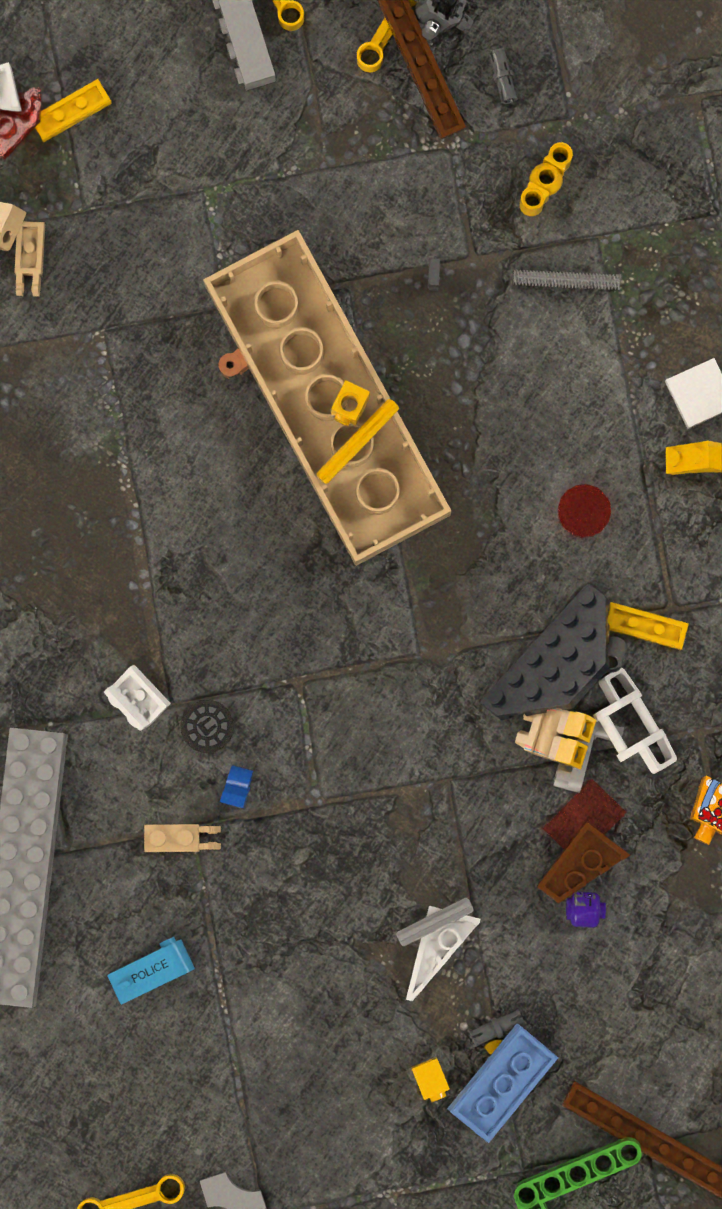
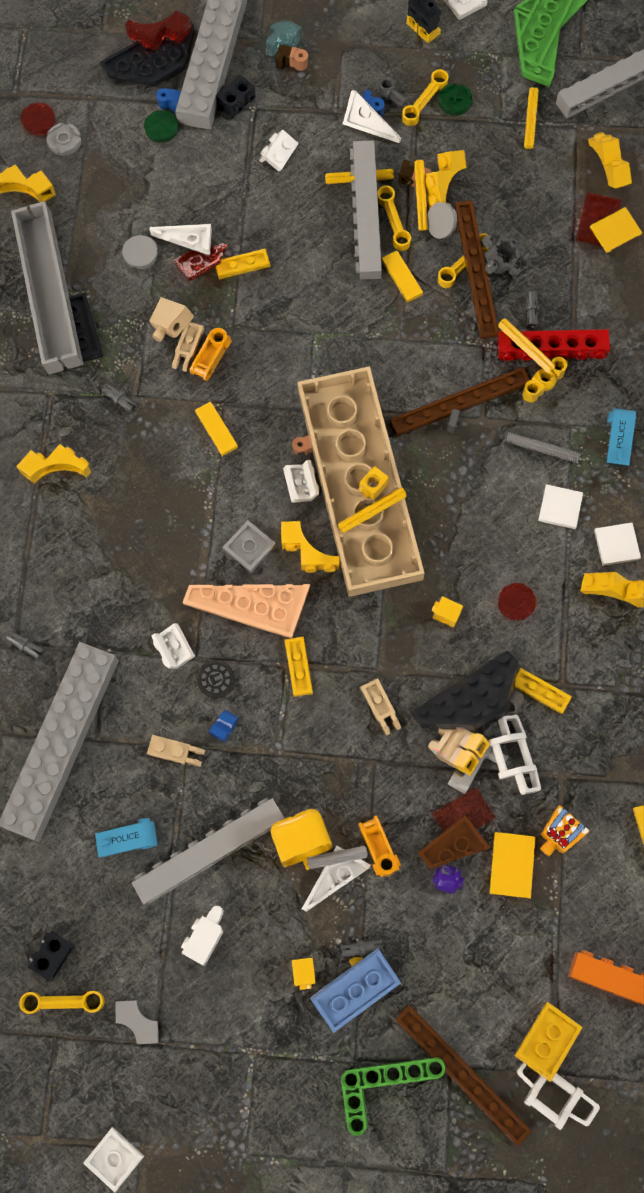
camera: 15 degrees right, 10 degrees down
none -> black brick [28,931,75,981]
none -> light grey brick [132,798,284,905]
none -> white hinge [181,905,224,966]
none -> light nougat wing [183,584,310,639]
none -> light orange piece [190,328,232,381]
none -> yellow tile [195,402,238,456]
none -> light grey tile [223,520,276,573]
none -> yellow piece [270,809,332,870]
none -> yellow arch [281,521,339,573]
none -> white bracket [283,460,319,502]
none -> yellow tile [285,637,313,697]
none -> light orange piece [358,815,401,877]
none -> tan hinge [360,678,401,736]
none -> yellow tile [382,251,423,303]
none -> reddish brown tile [389,367,530,437]
none -> yellow brick [432,596,463,628]
none -> yellow tile [489,832,535,899]
none -> red brick [497,329,610,361]
none -> yellow axle [498,318,555,373]
none -> white tile [538,484,583,529]
none -> dark azure door [606,408,636,466]

